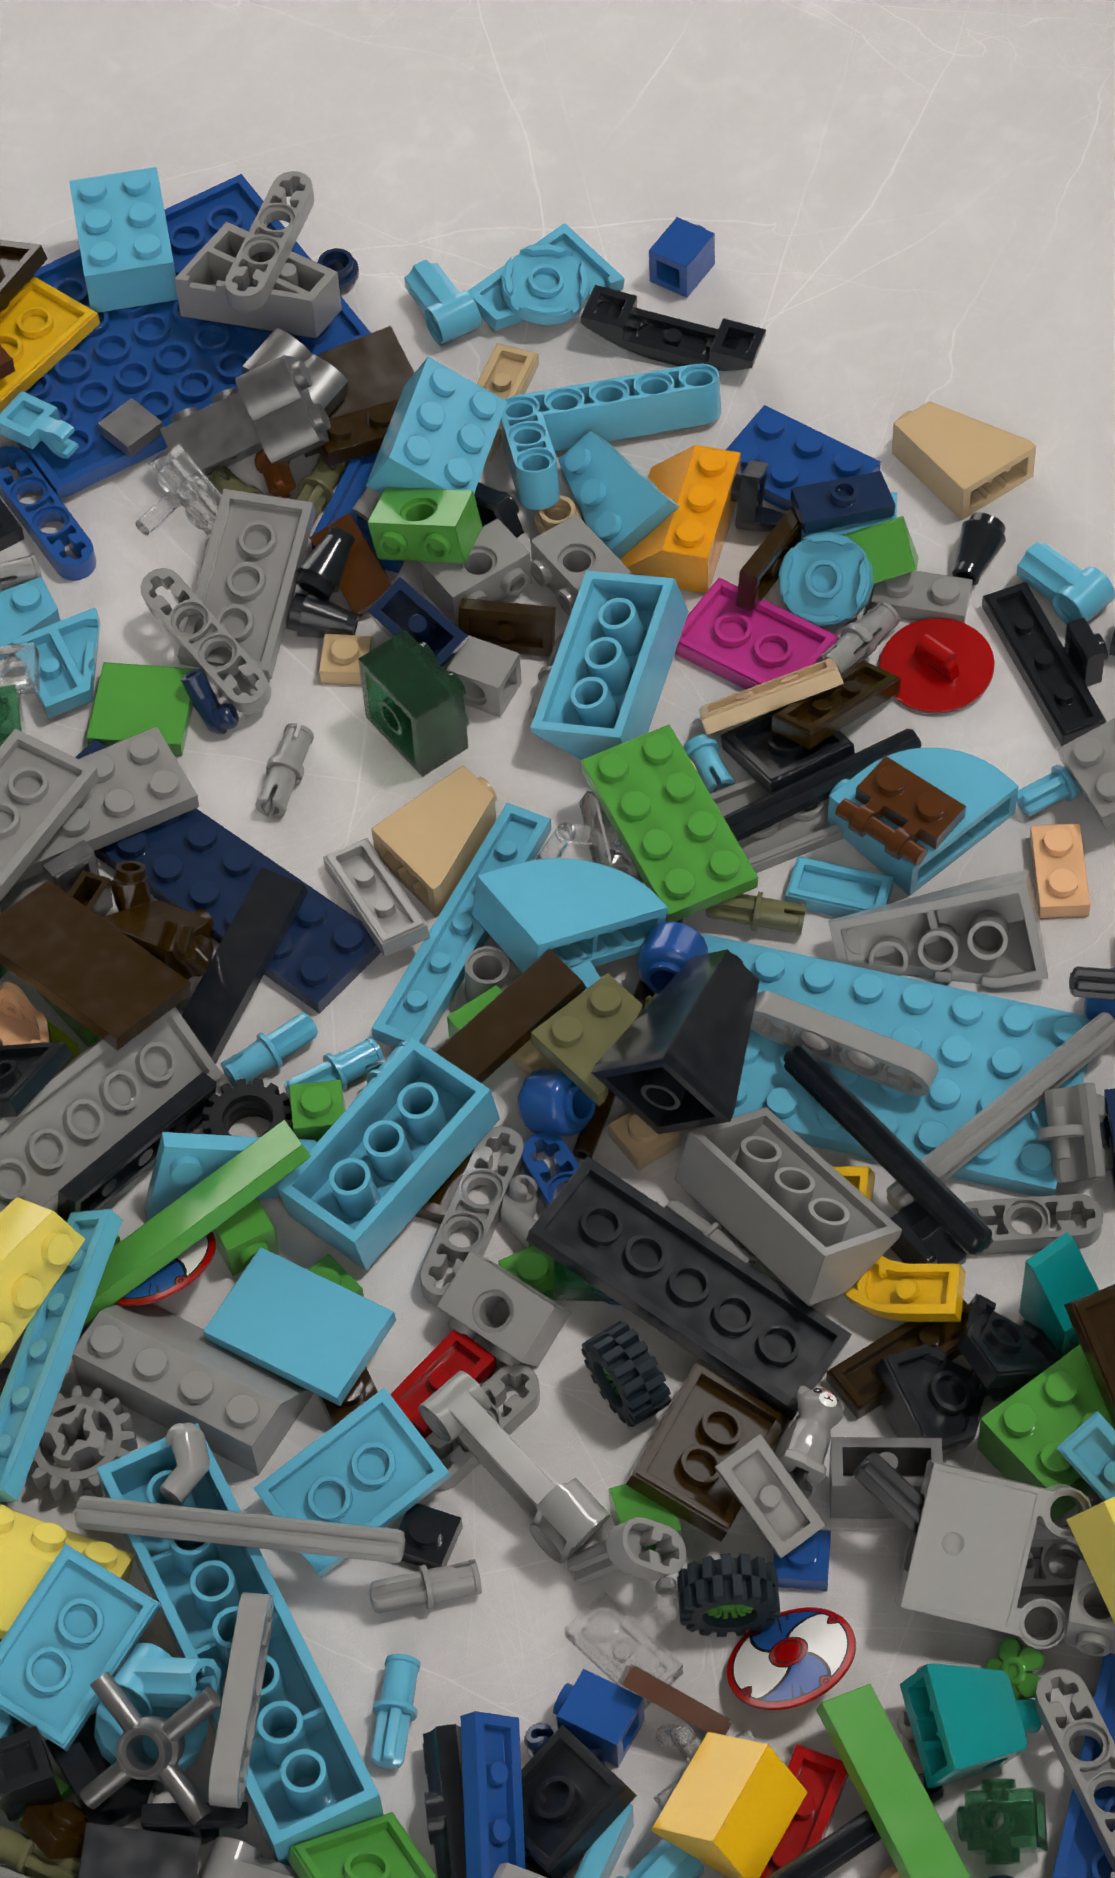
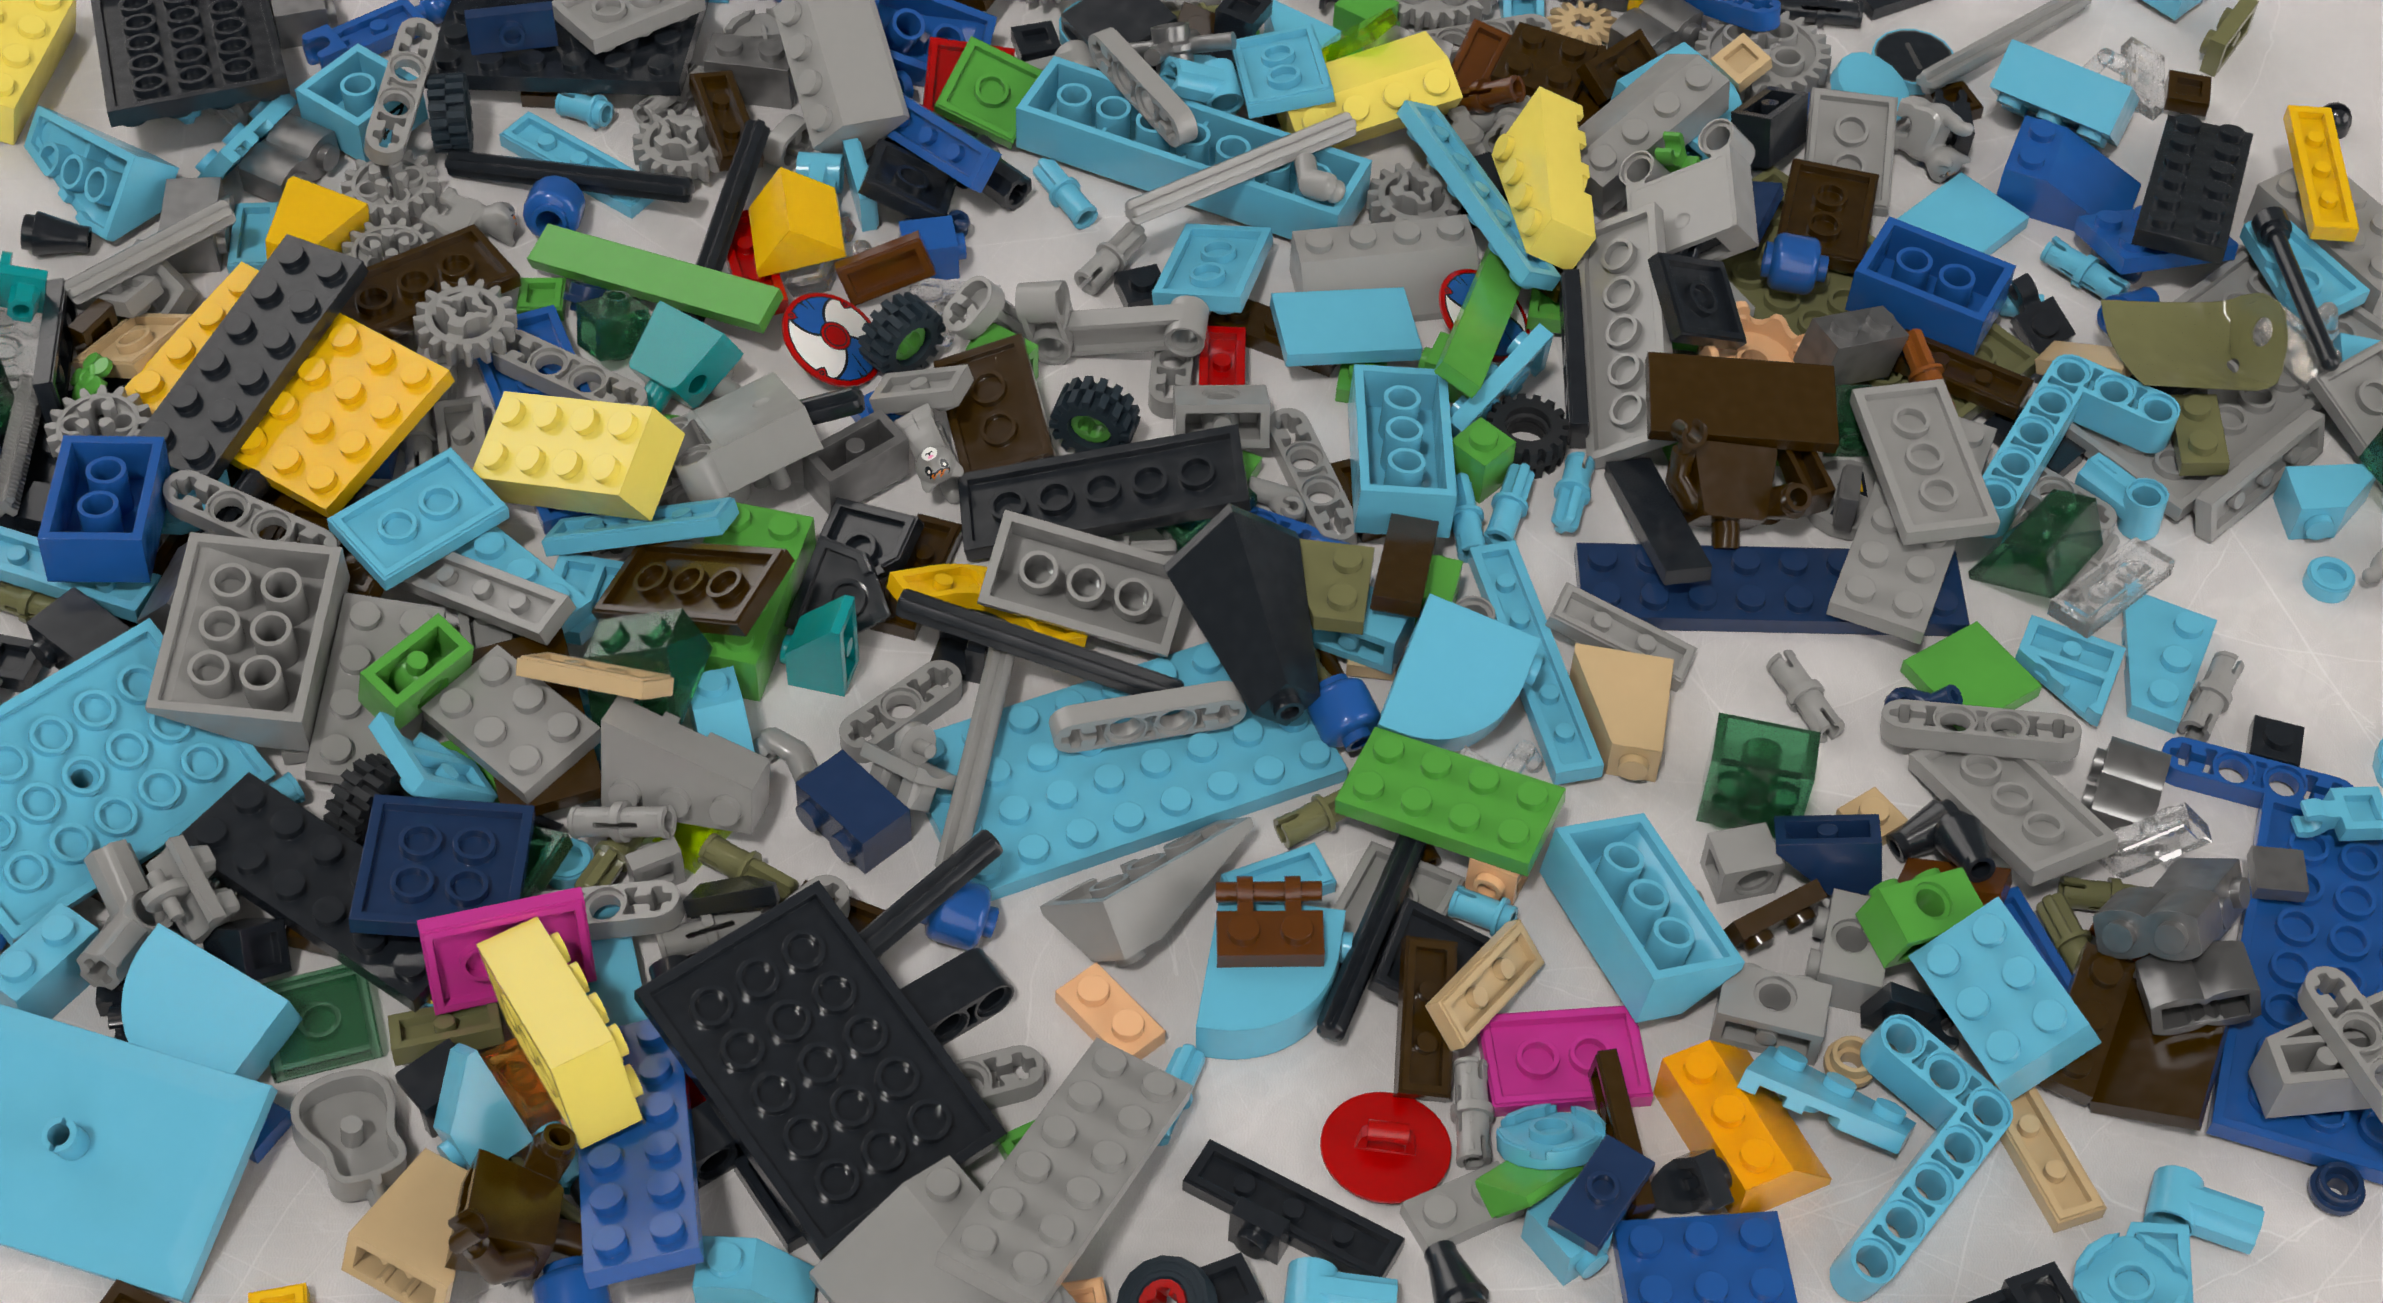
camera: 135 degrees right, 5 degrees down
none -> flat silver brick [2080,736,2172,850]

